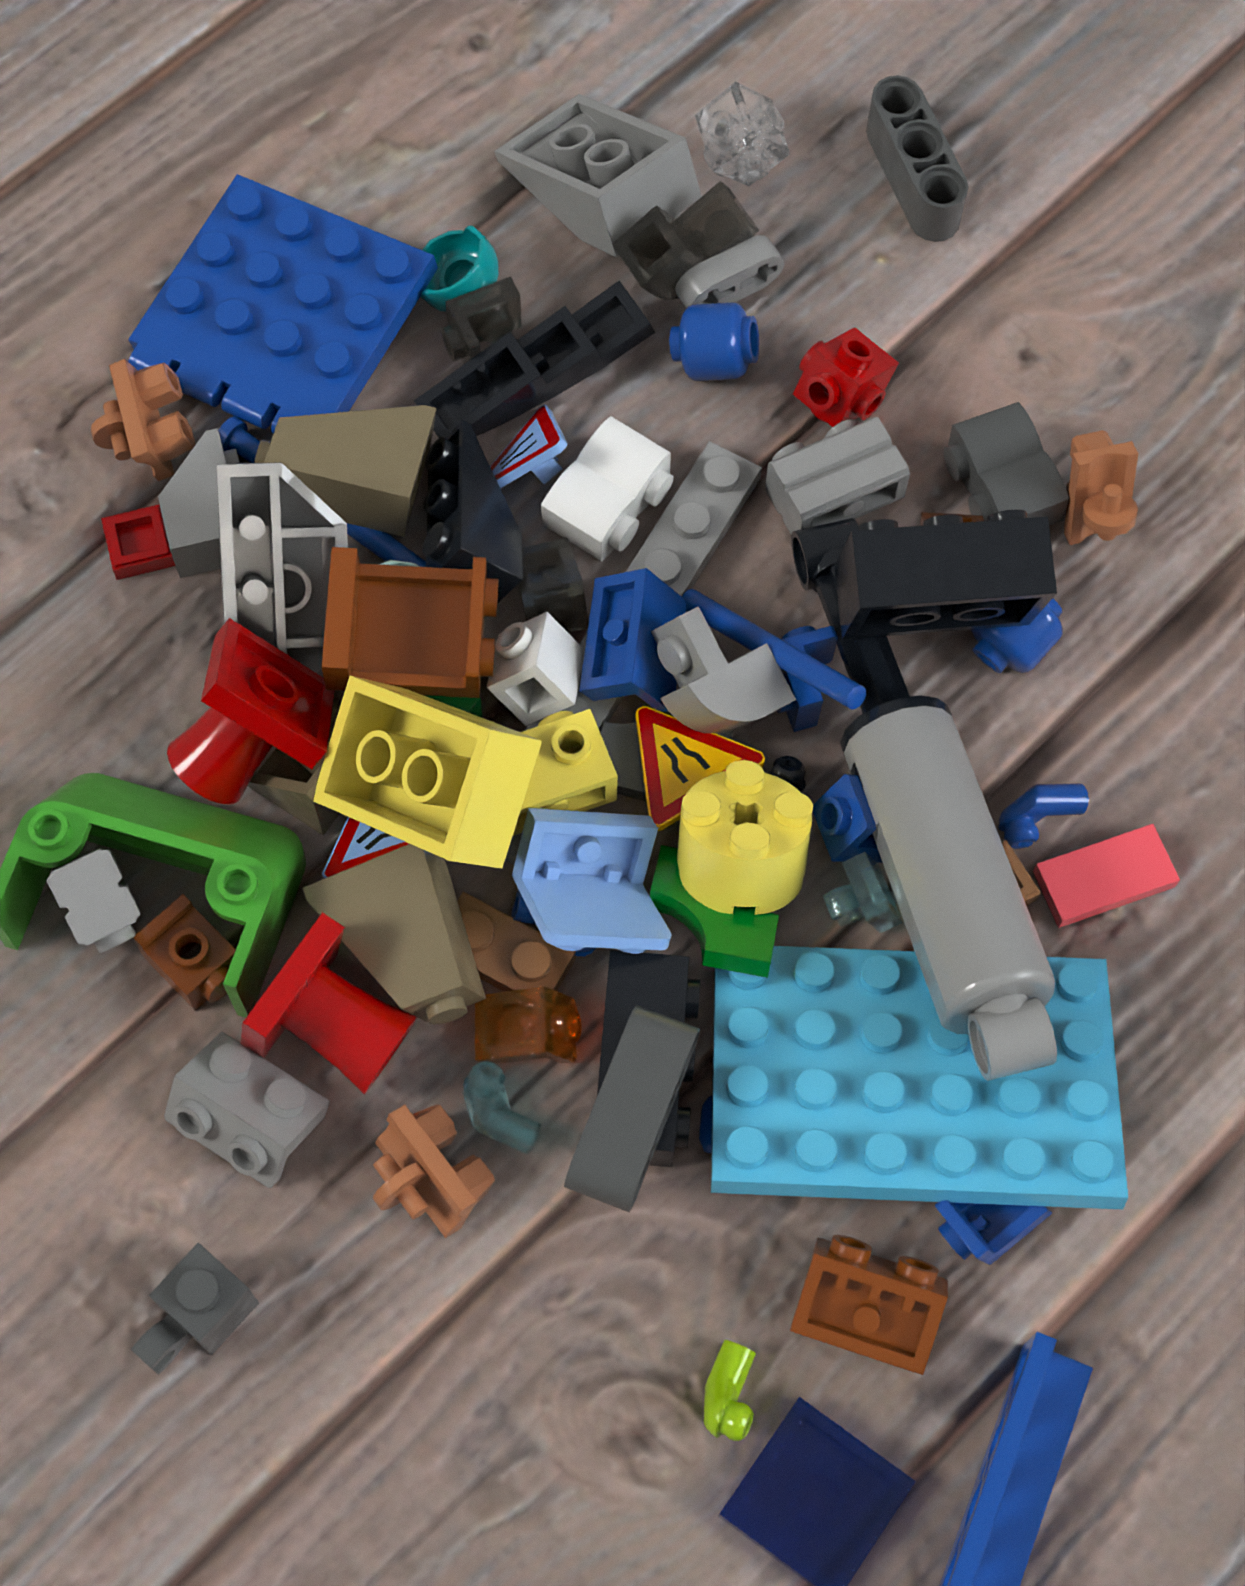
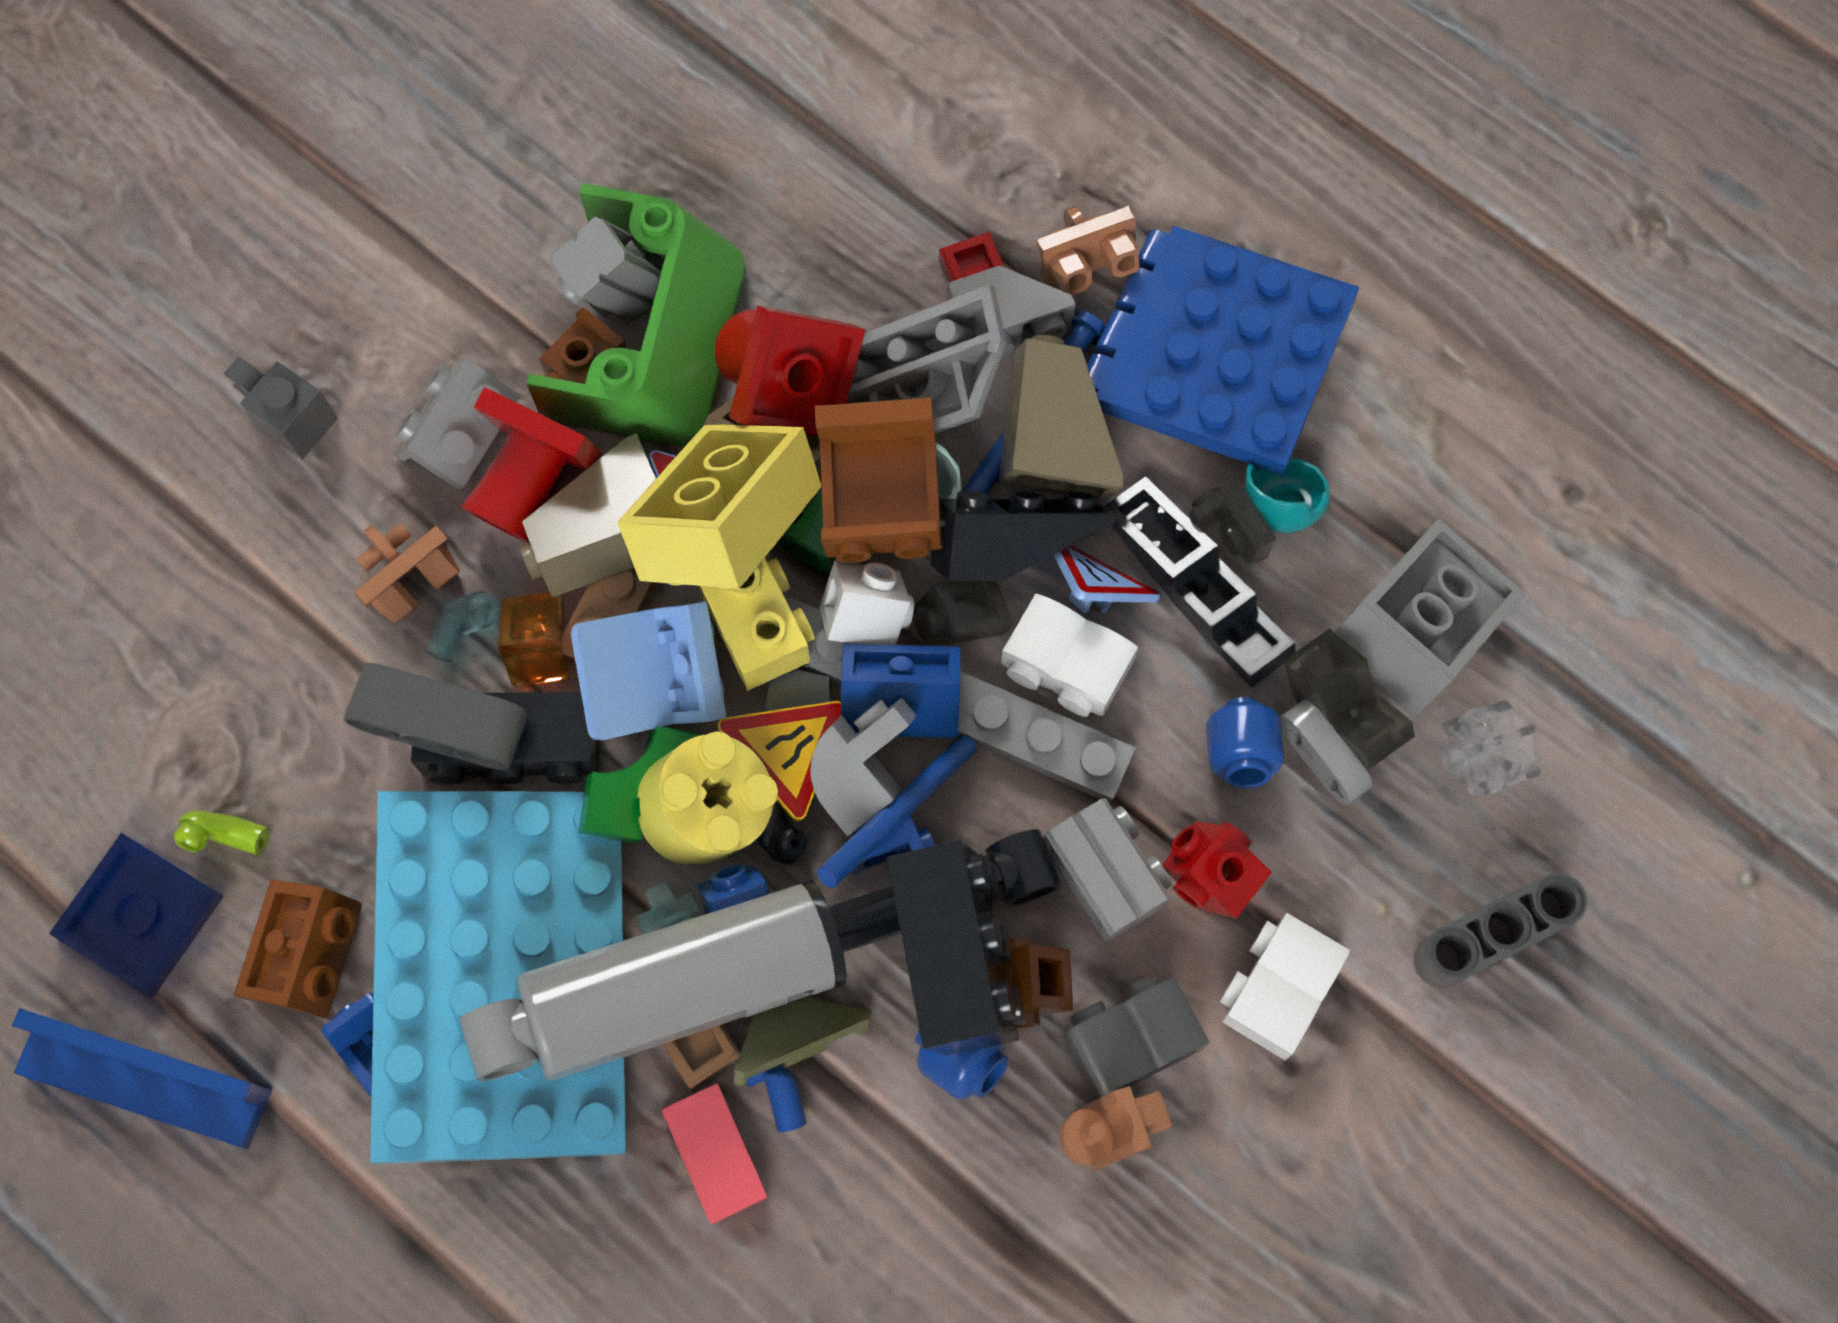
camera: 85 degrees right, 5 degrees up
none -> olive tile [734,996,872,1087]
none -> white brick [1220,913,1351,1060]

